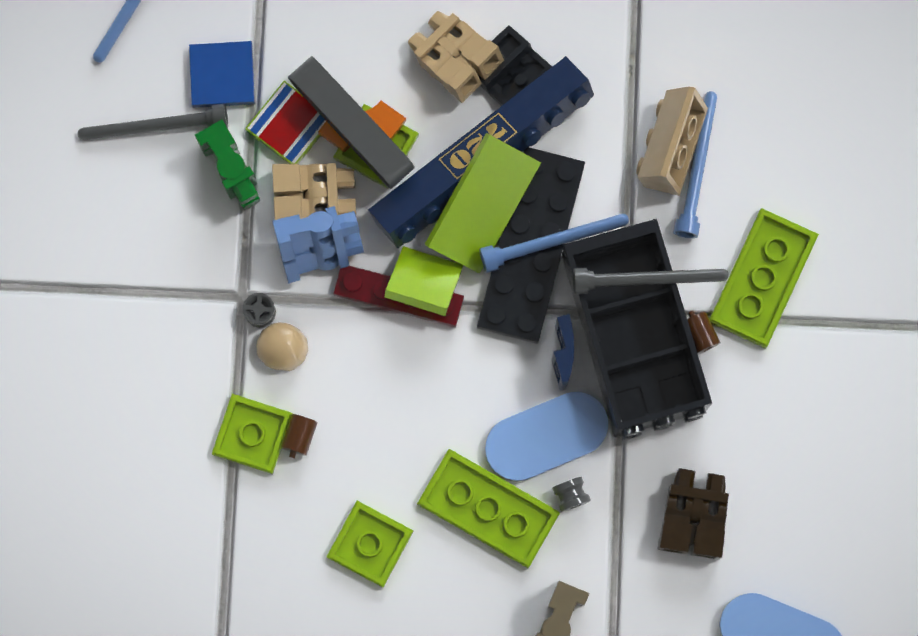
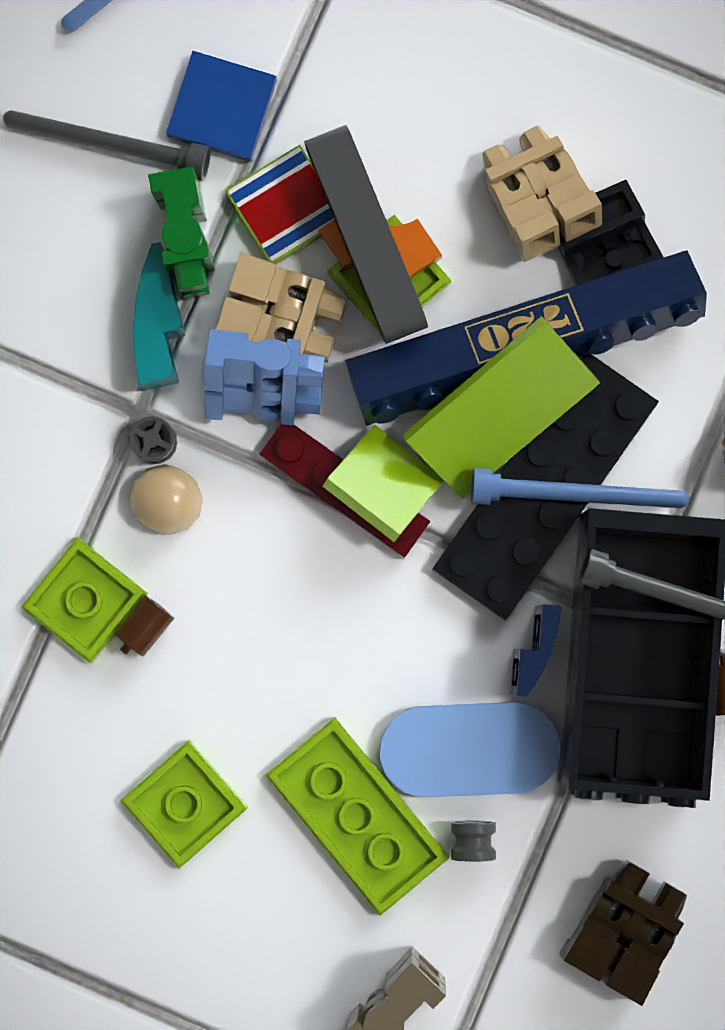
camera: 25 degrees right, 5 degrees up
none -> teal slope [133,242,186,391]

